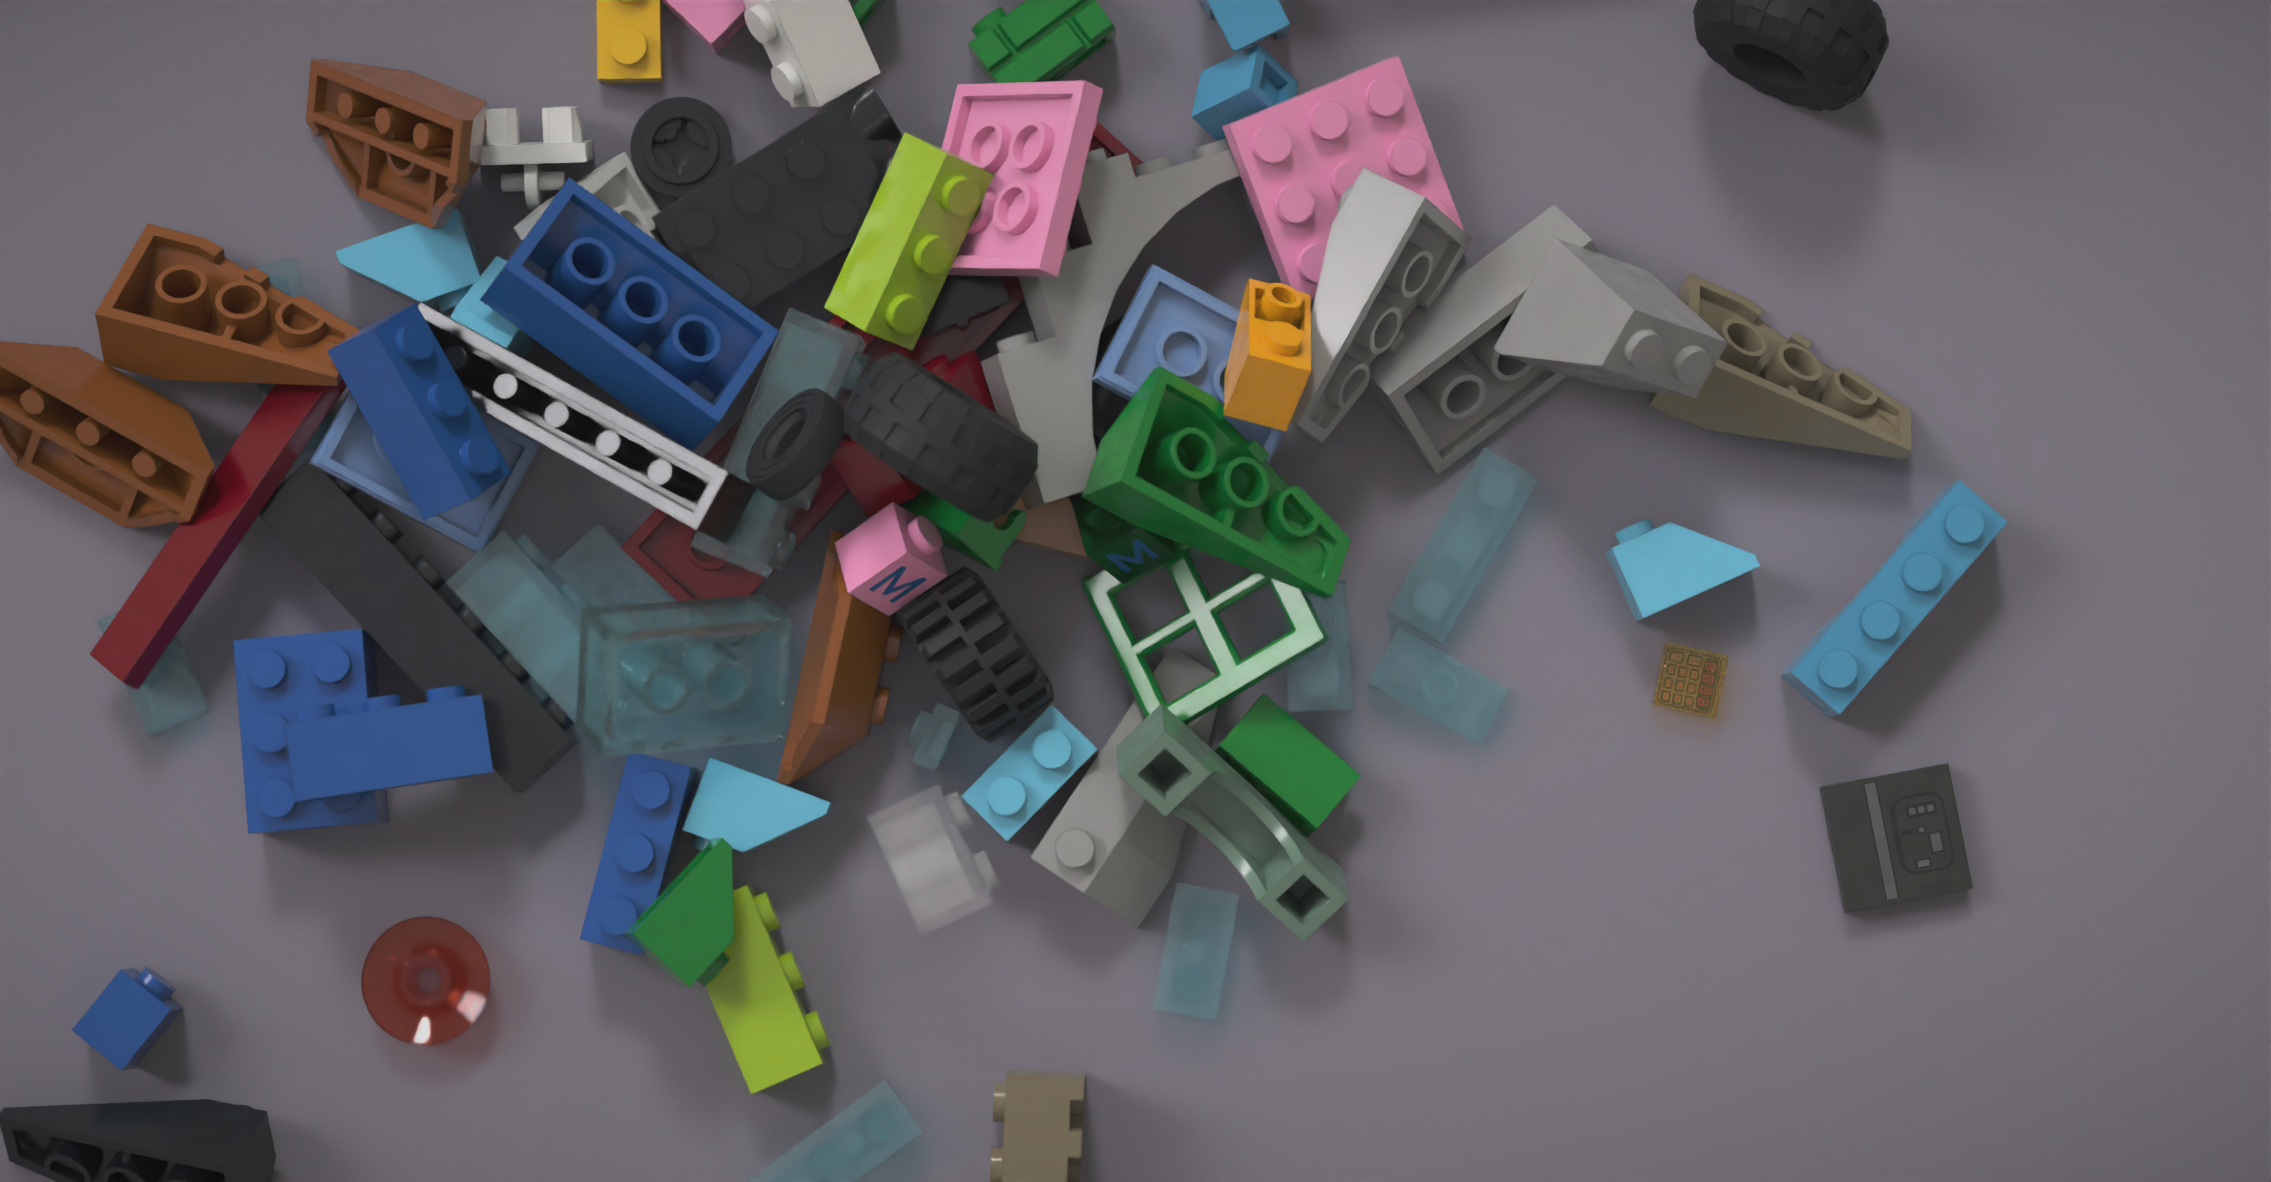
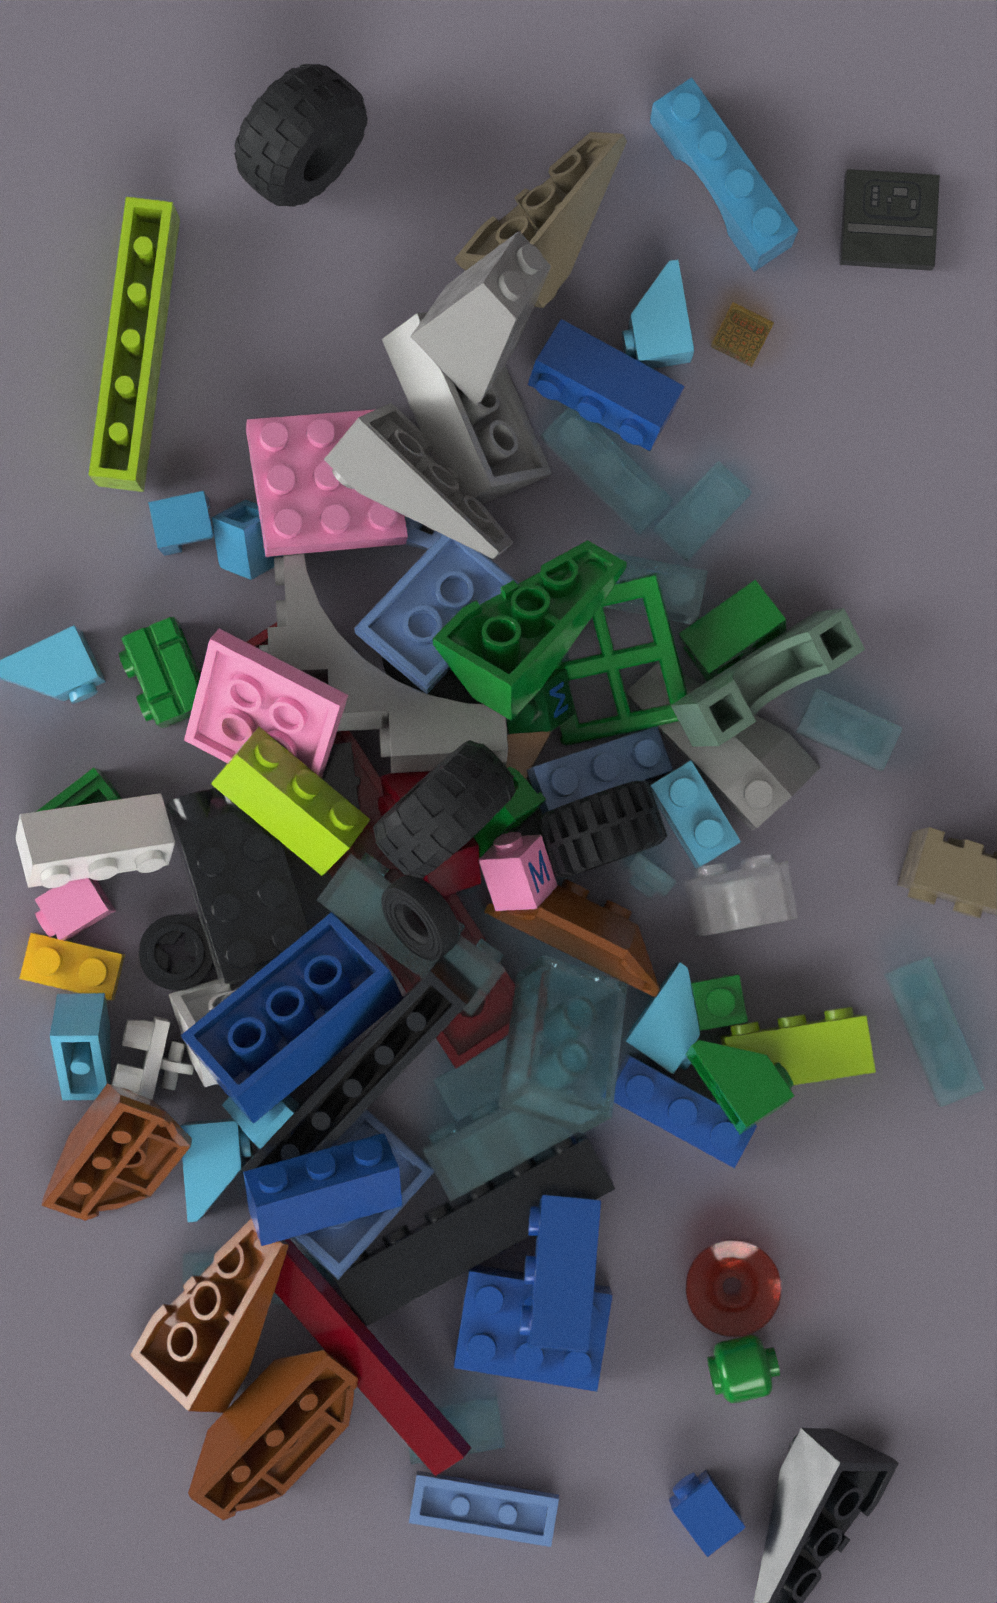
camera: 70 degrees left, 0 degrees up
light orange slope [1224,278,1311,432] -> none
none -> medium azure slope [50,993,111,1101]
none -> medium blue plate [409,1471,559,1547]
none -> blue brick [527,319,685,451]
none -> medium blue plate [527,726,673,815]
none -> green brick [691,974,748,1031]
none -> green head [707,1335,780,1403]

